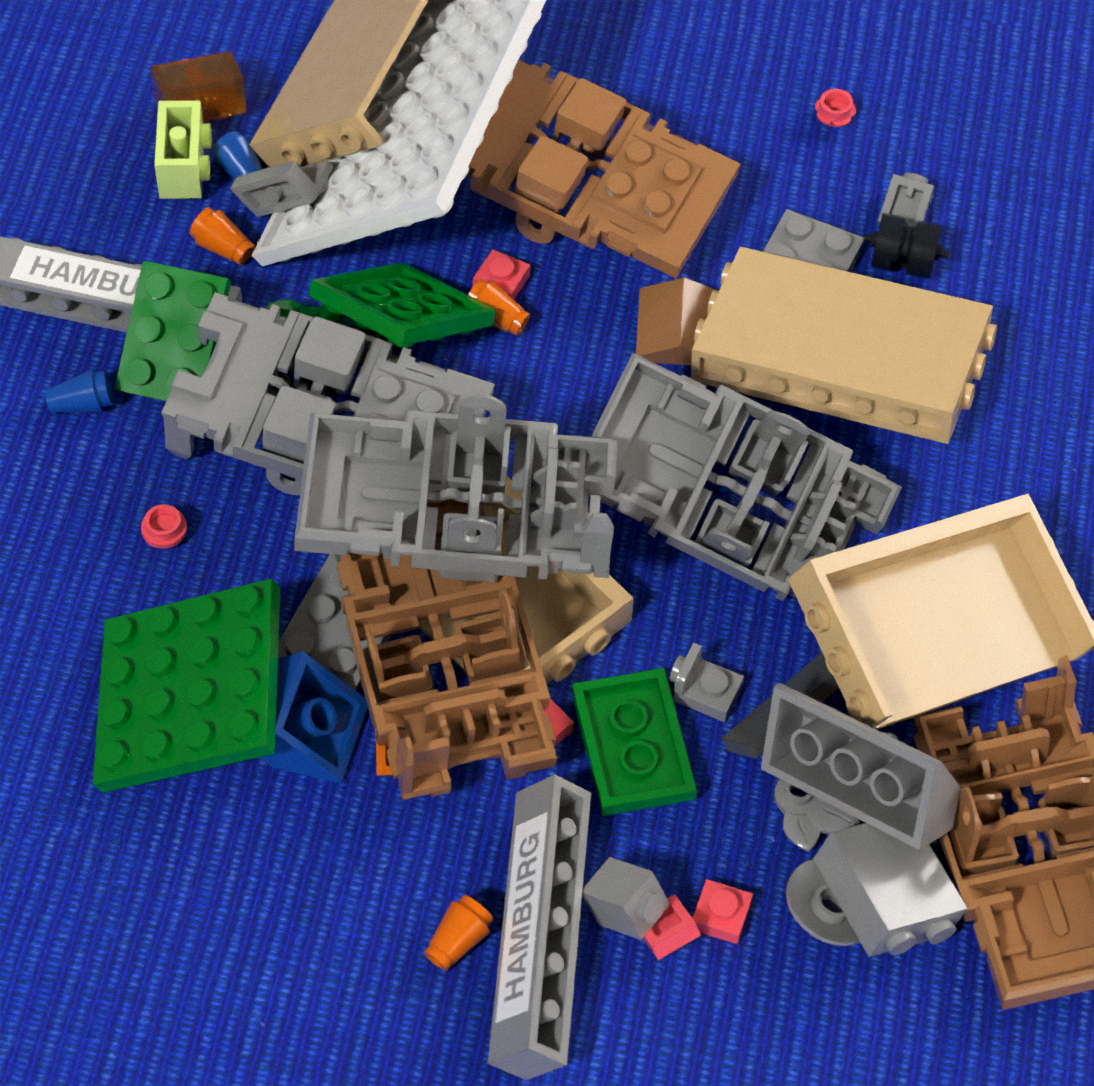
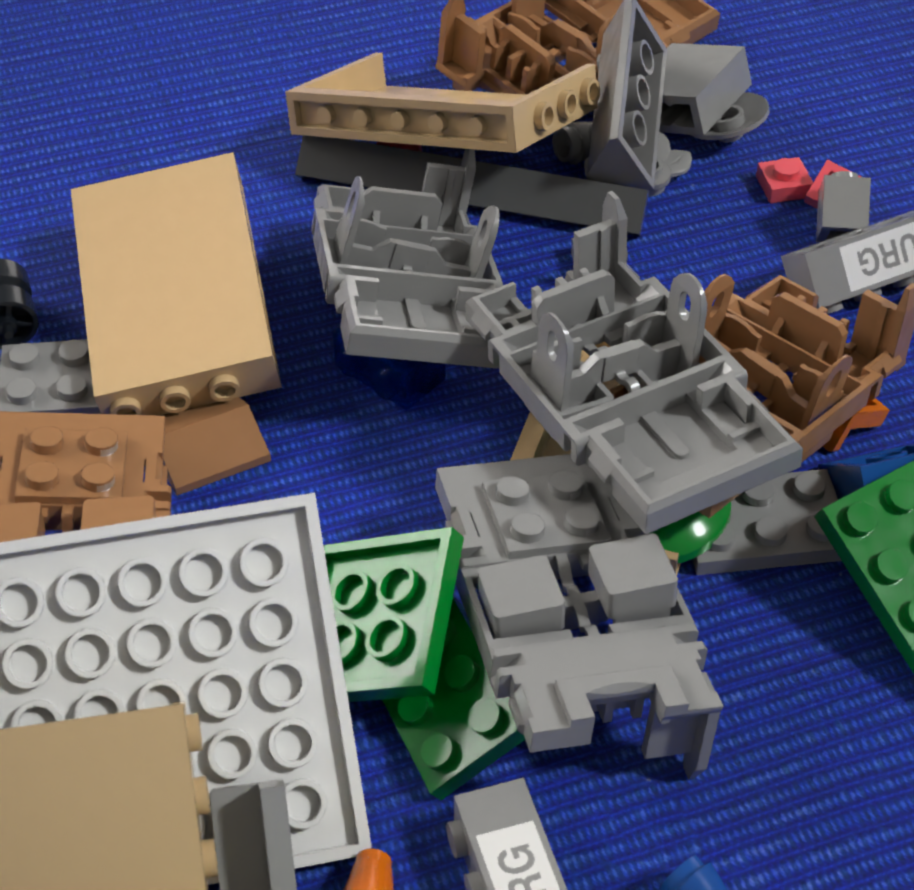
camera: 120 degrees left, 10 degrees down
green plate [114,260,232,402] -> none
coral plate [141,504,187,549] -> none
green plate [571,668,697,816] -> none

